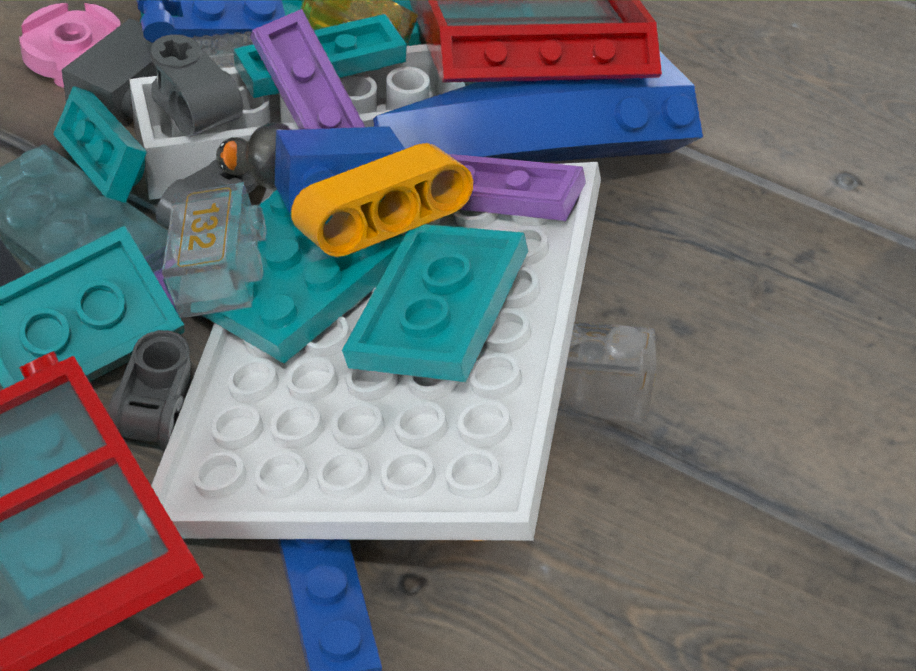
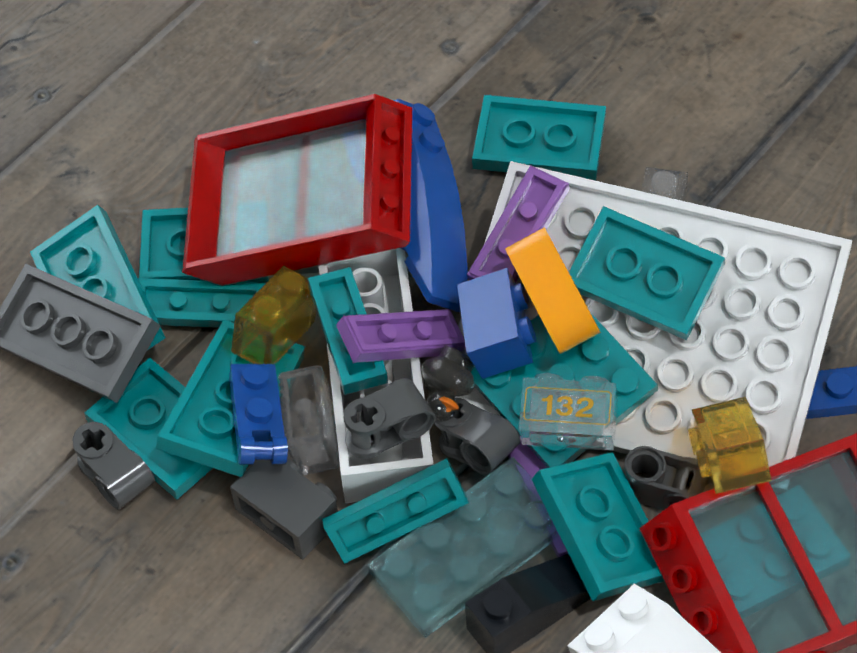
camera: 75 degrees left, 10 degrees up
bright pink plate [19,3,121,88] -> none
none -> teal plate [472,95,606,181]
none -> clear yellow brick [687,397,772,494]

